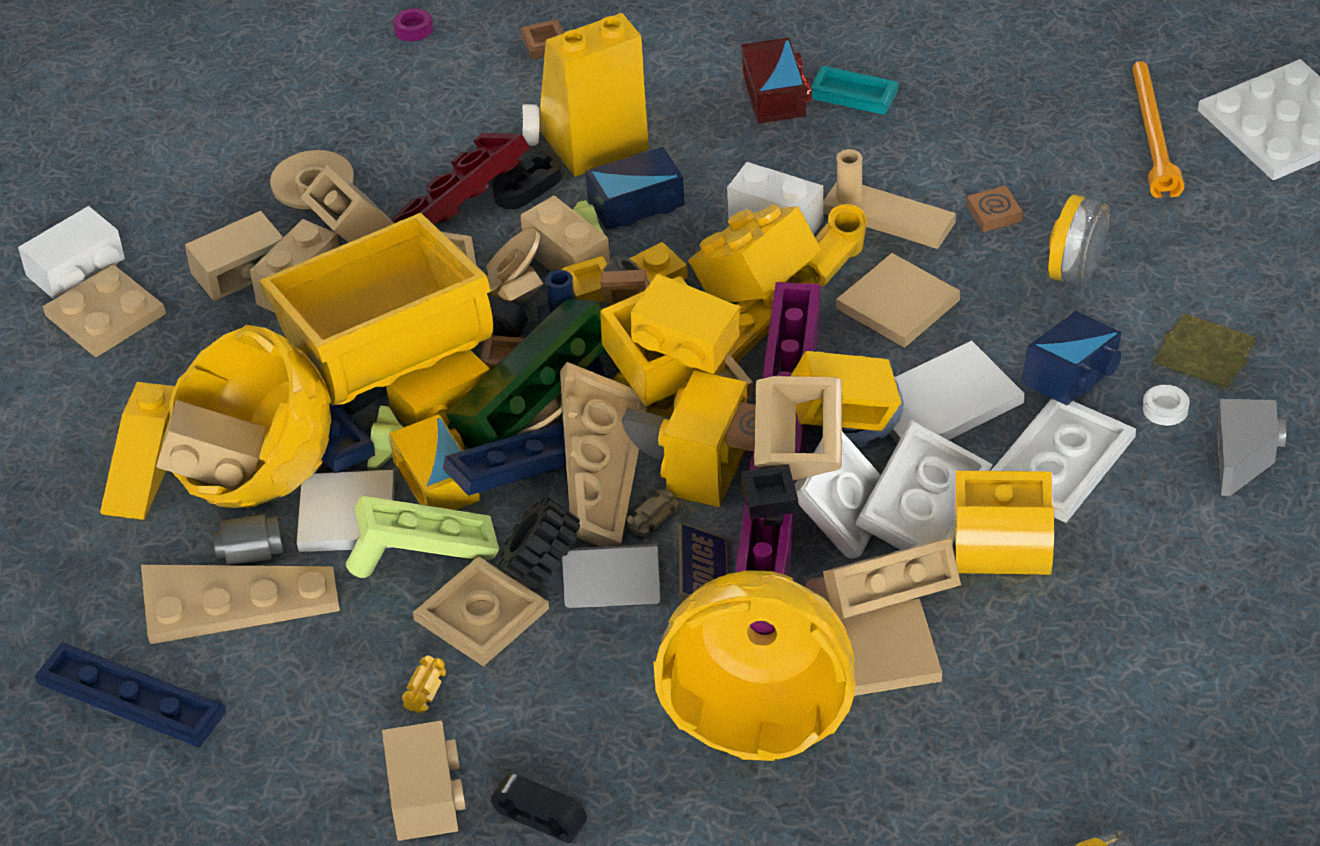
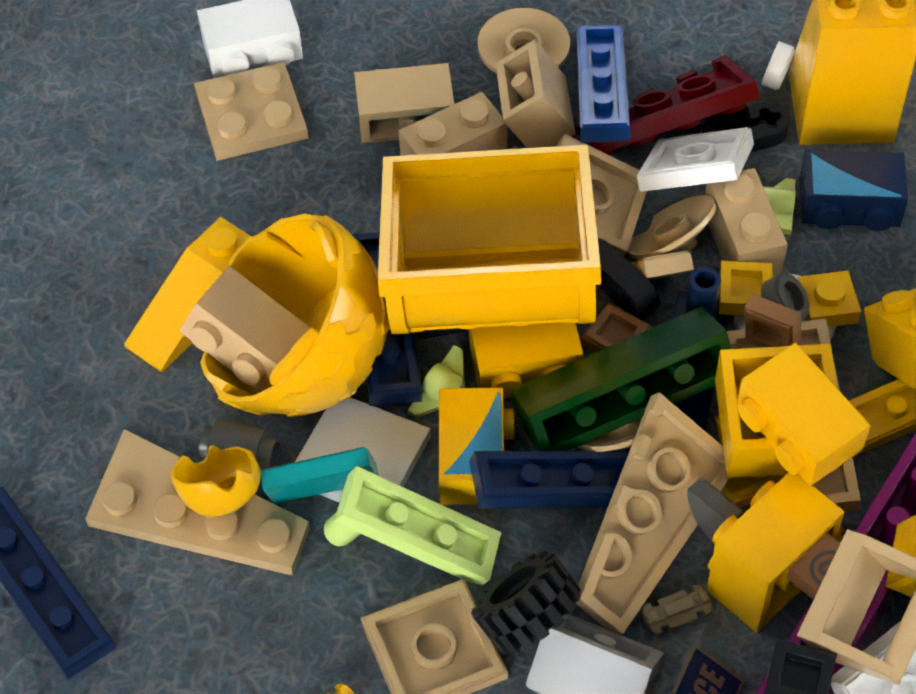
camera: 25 degrees right, 10 degrees up
none -> yellow hair [170,445,261,518]
none -> teal tile [261,447,379,504]
none -> blue tile [577,25,630,142]
none -> white tile [637,127,754,192]

